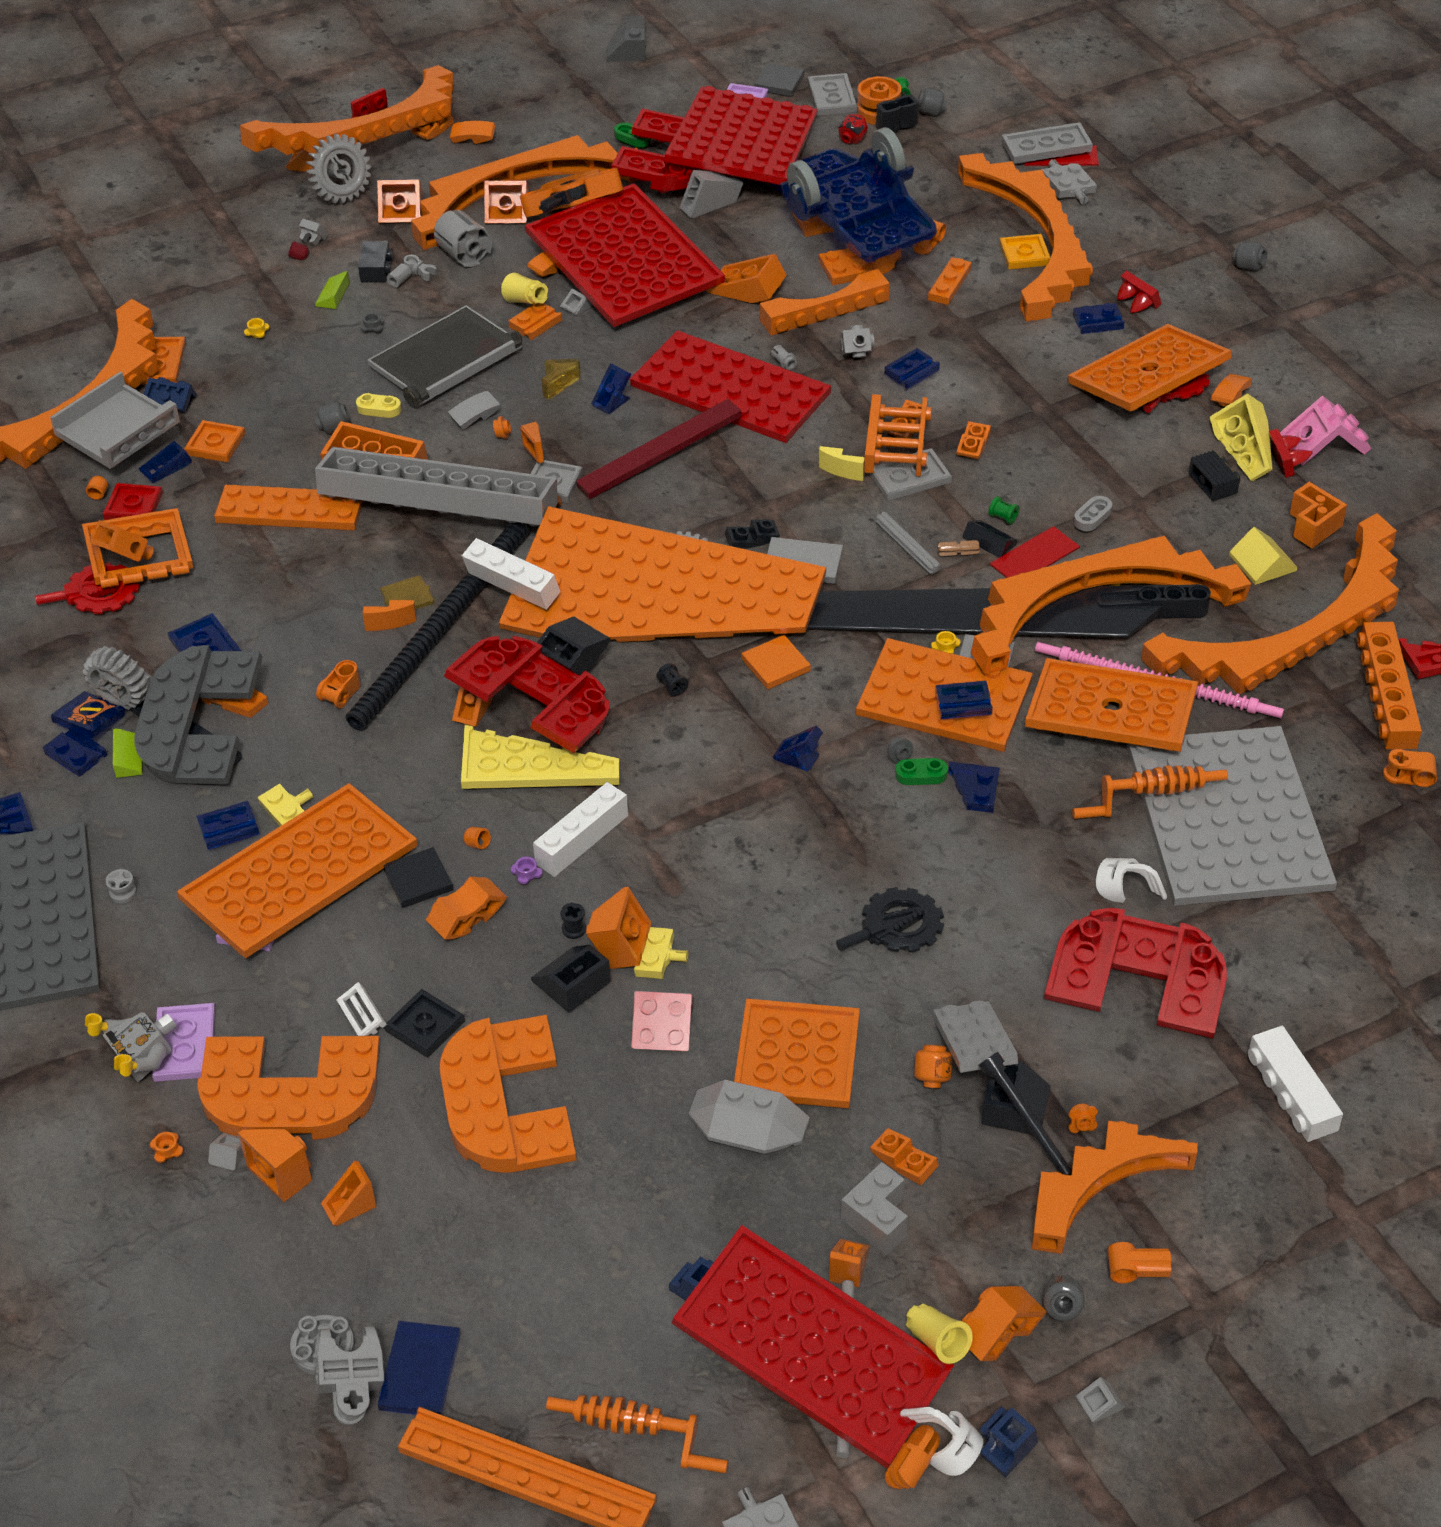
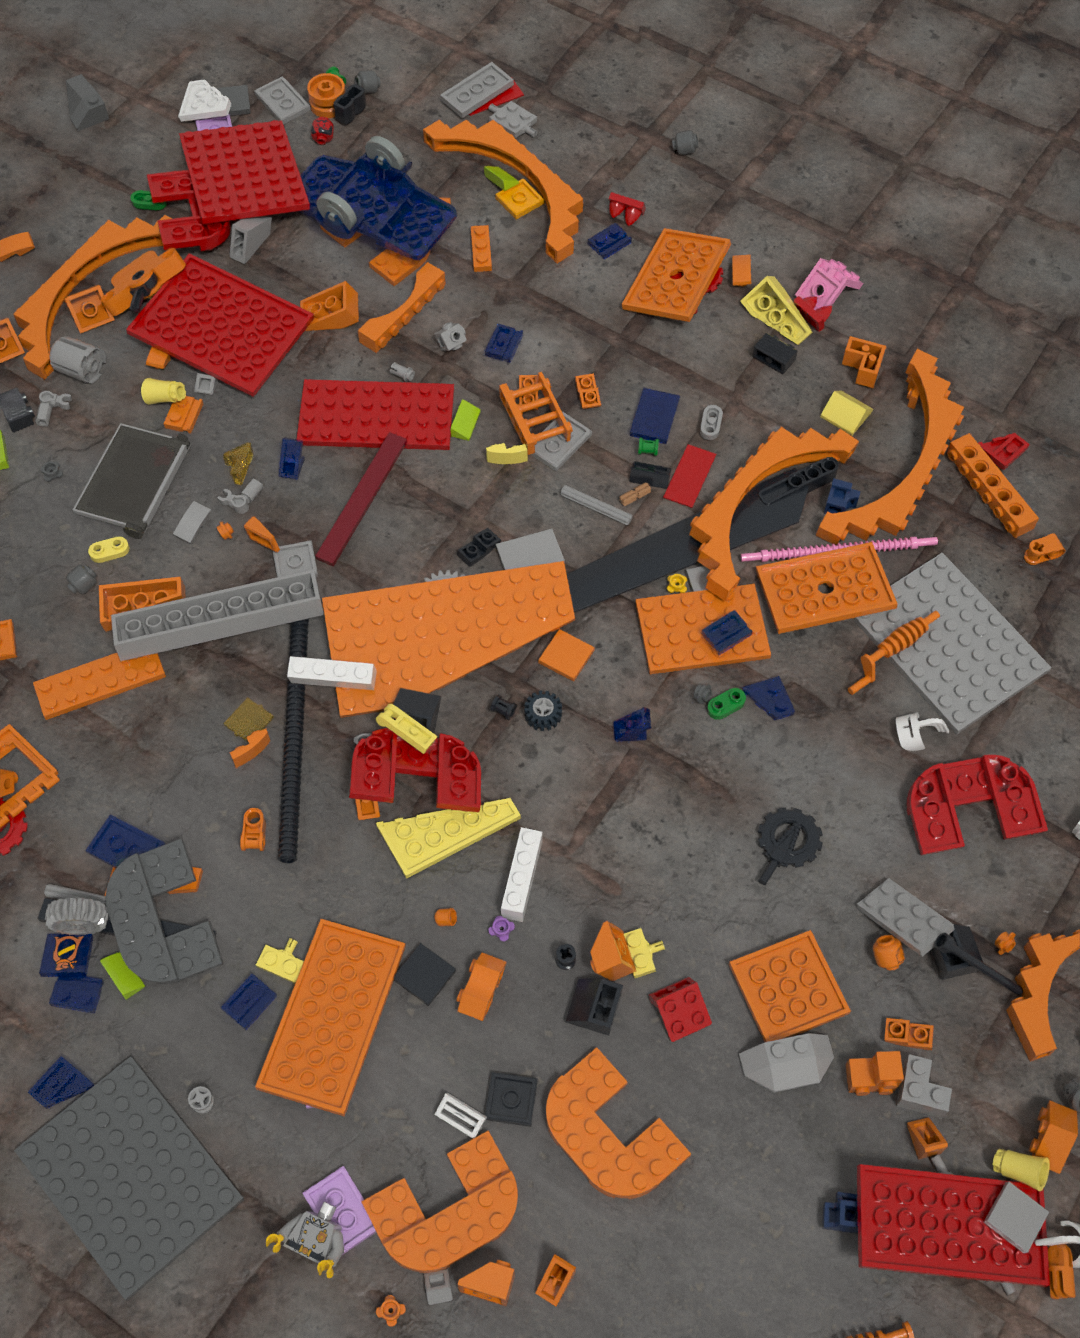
camera: 30 degrees left, 15 degrees up
none -> white plate [178,80,231,122]
none -> light grey bar [218,479,263,514]
none -> light yellow plate [376,704,437,754]
none -> lime slope [451,399,481,441]
none -> lime slope [484,166,519,191]
none -> black wheel [524,690,562,731]
none -> clear blue tile [630,388,680,444]
none -> dark blue brick [824,478,861,514]
none -> orange brick [845,1051,904,1096]
none -> light grey tile [983,1182,1049,1253]

